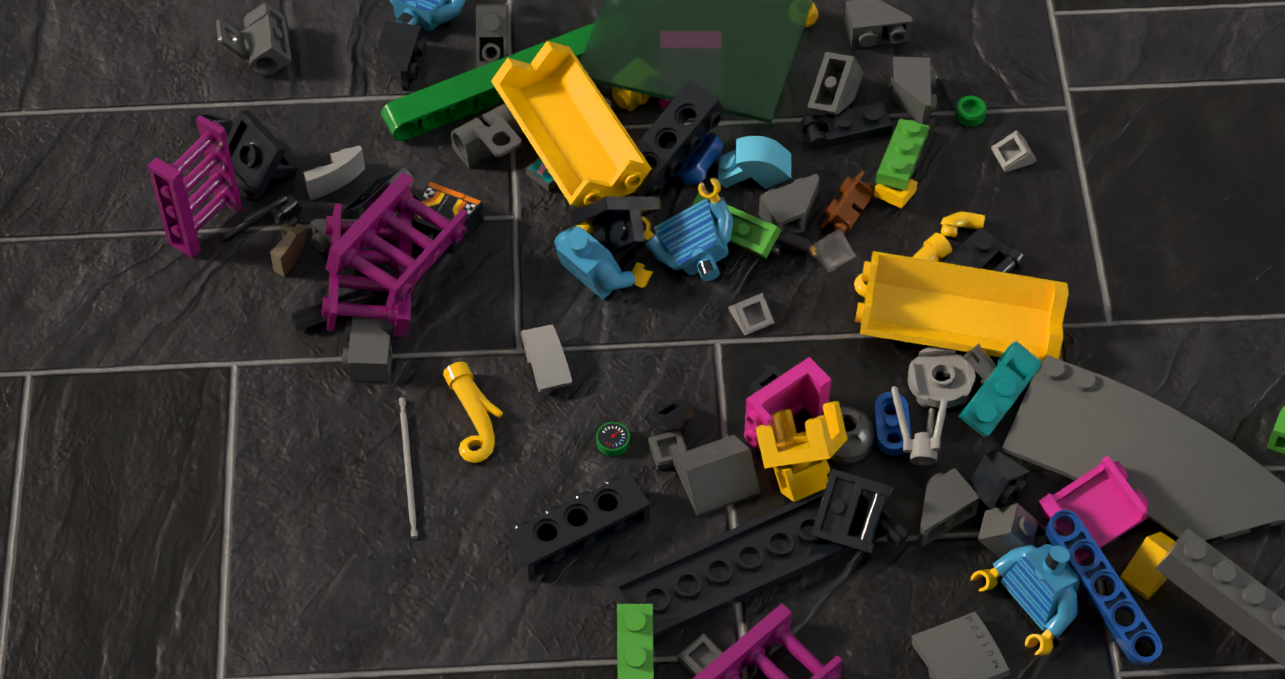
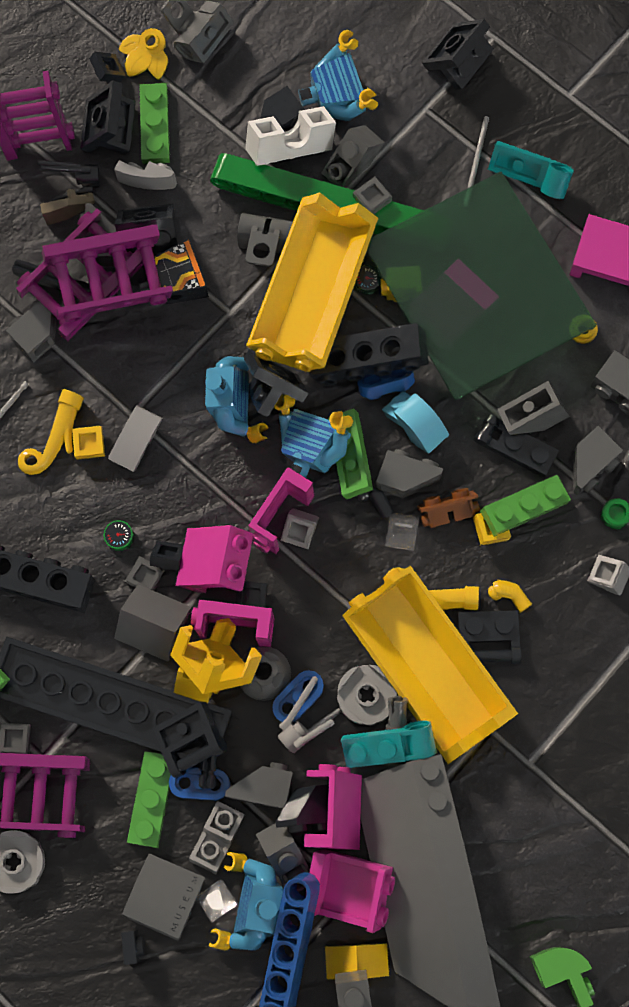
camera: 50 degrees right, 20 degrees up
none -> yellow plate [72,426,105,460]
none -> yellow plate [119,28,168,80]
none -> bright green plate [127,751,171,848]
none -> bright green plate [140,83,170,164]
none -> blue plate [169,767,231,801]
none -> dark pink panel [176,525,253,593]
none -> light grey slope [189,801,245,874]
none -> clear slope [197,879,239,923]
none -> white arch [246,106,336,166]
none -> dark pink panel [248,467,314,554]
none -> dark pink panel [304,764,362,850]
none -> dark grey tile [353,177,392,214]

